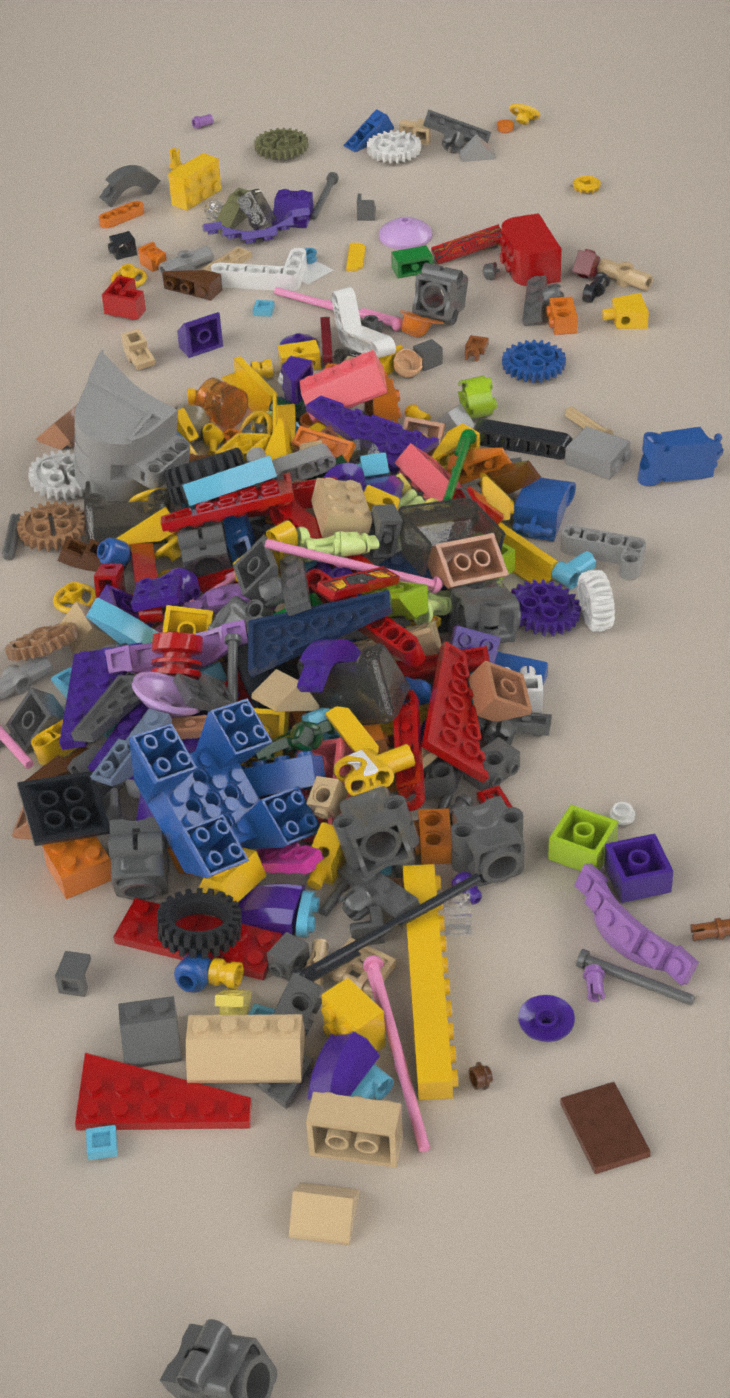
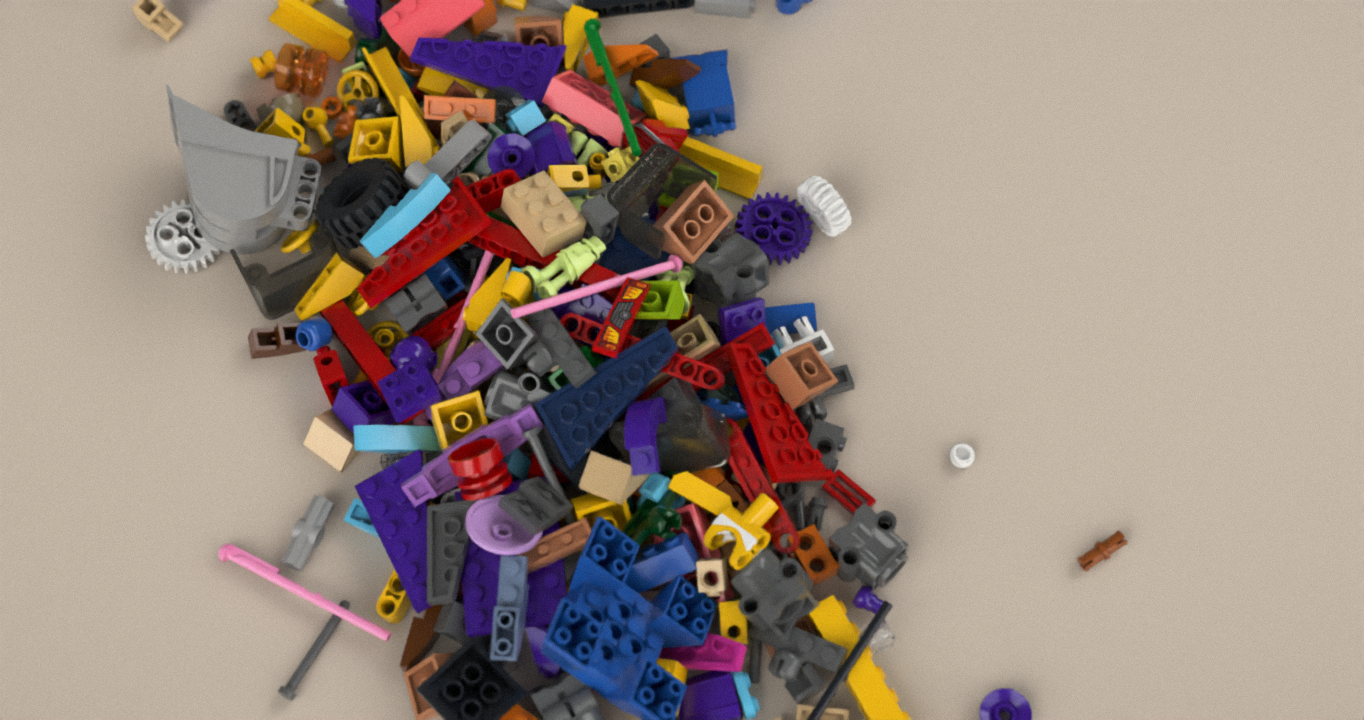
camera: 25 degrees left, 25 degrees up
dark grey axle [2,513,21,560] -> none
medium nougat gear [4,622,80,661] -> none
dark grey slope [6,687,65,754] -> none
medium nougat gear [17,500,88,552] -> none
nougat slope [36,405,77,450] -> none
yellow piece [53,582,96,614] -> none
lime brick [548,804,619,871] -> none
medium azure piece [552,551,596,589] -> none
light grey beam [560,526,646,580] -> none
medium lavender piece [574,863,699,985] -> none
dark grey bar [576,949,695,1005] -> none
medium lavender pin [583,964,605,1002] -> none
dark purple brick [604,833,674,903] -> none

